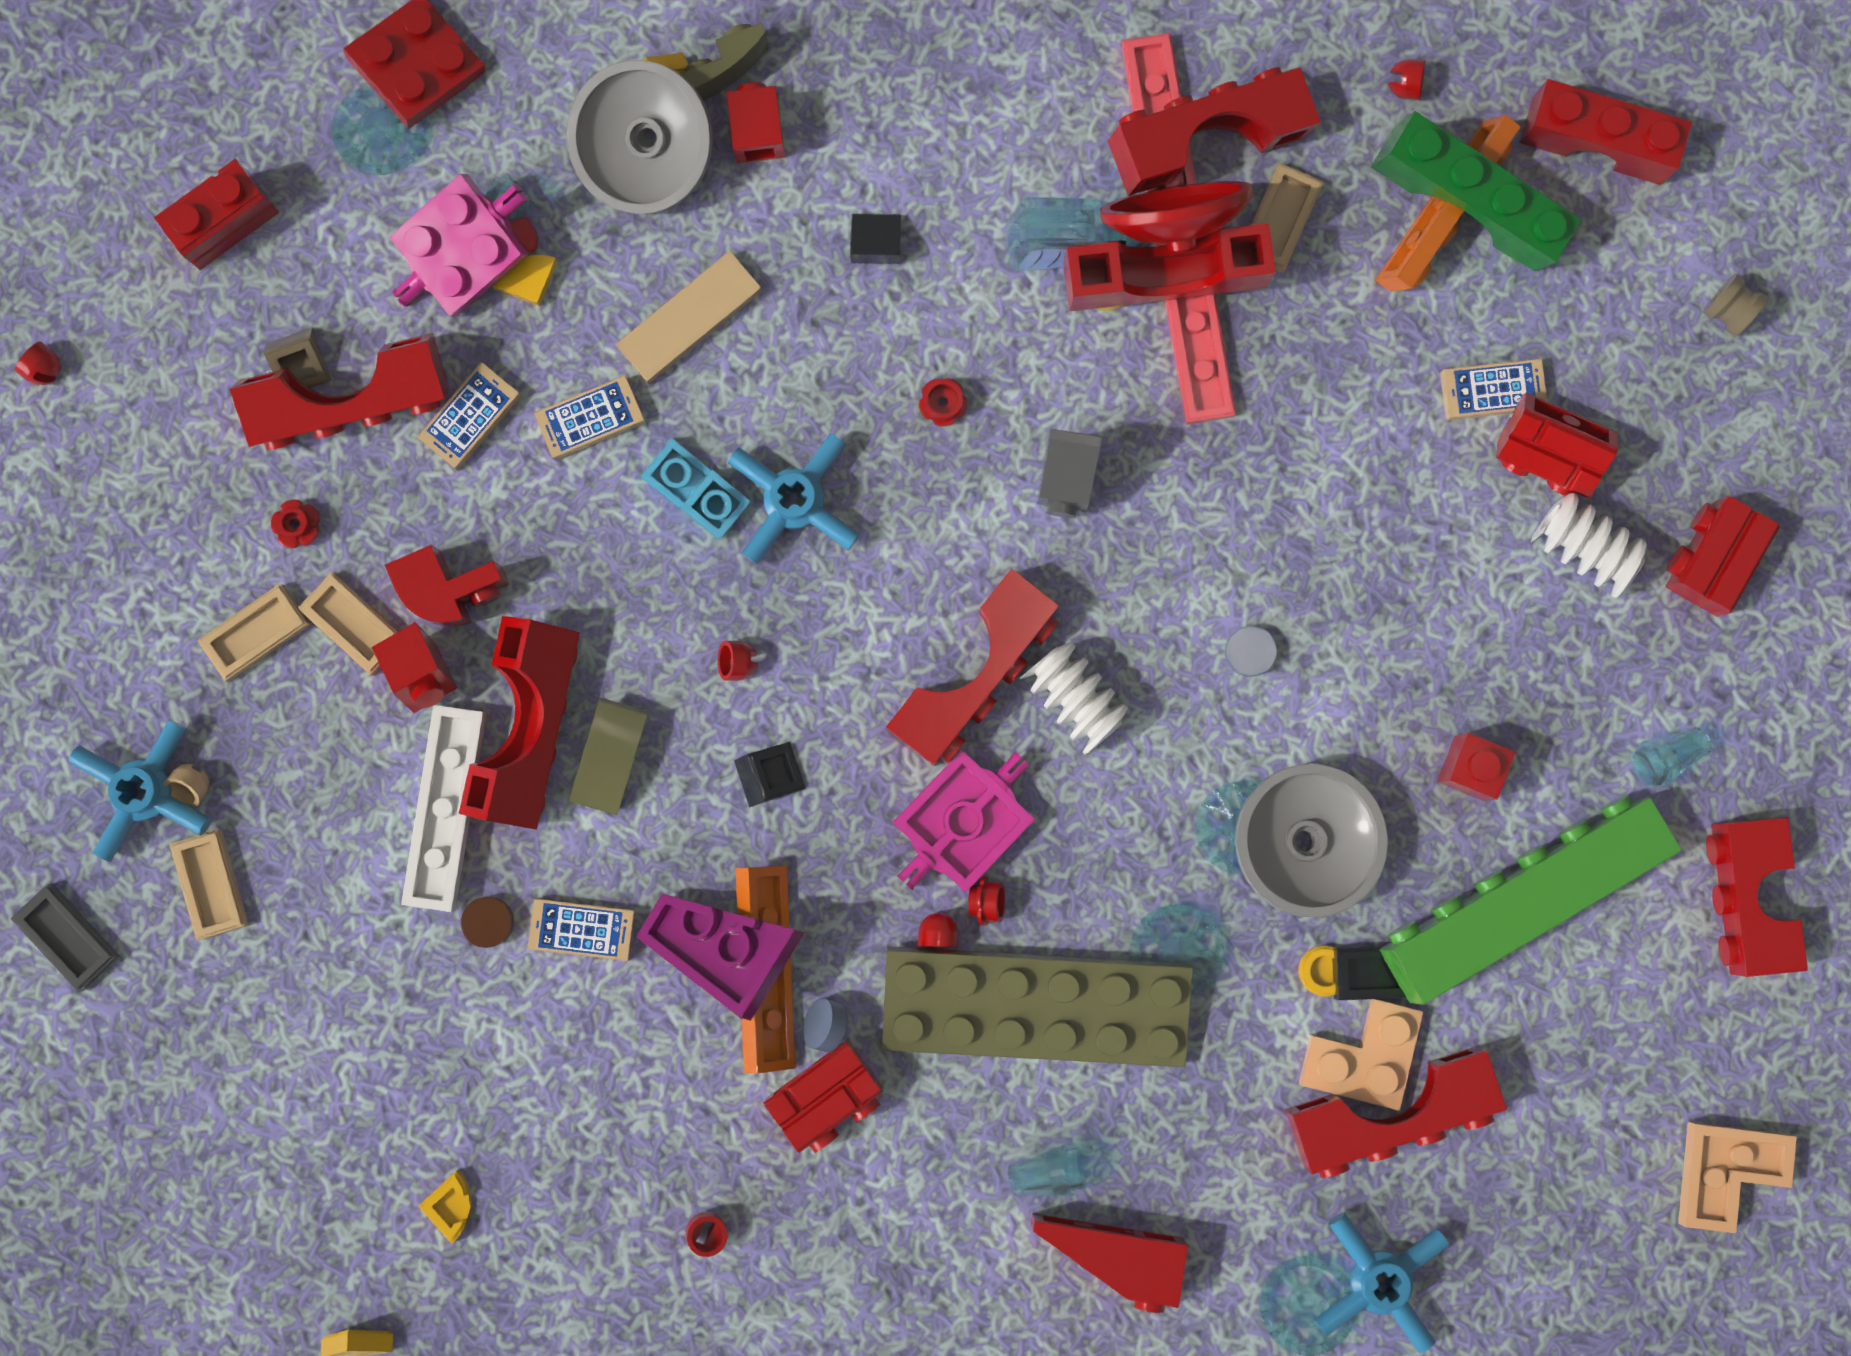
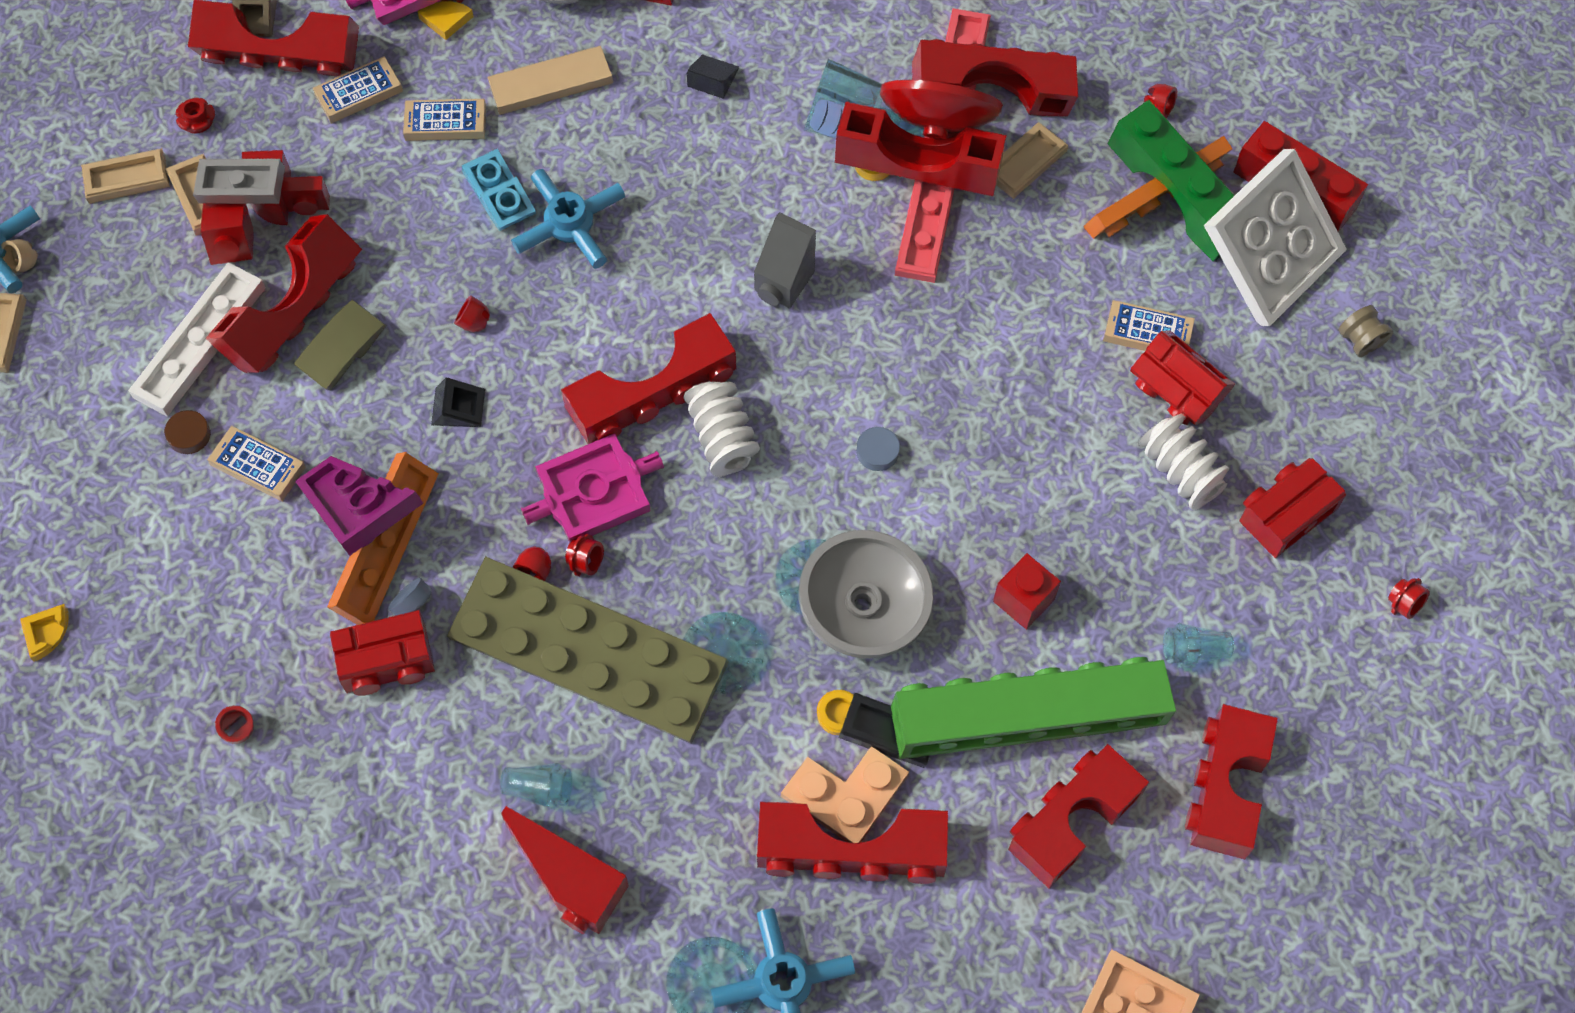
camera: 20 degrees right, 20 degrees down
red plate [919,378,968,427] -> none
none -> light grey plate [193,159,285,204]
none -> red arch [1008,744,1149,889]
none -> white plate [1204,149,1347,326]

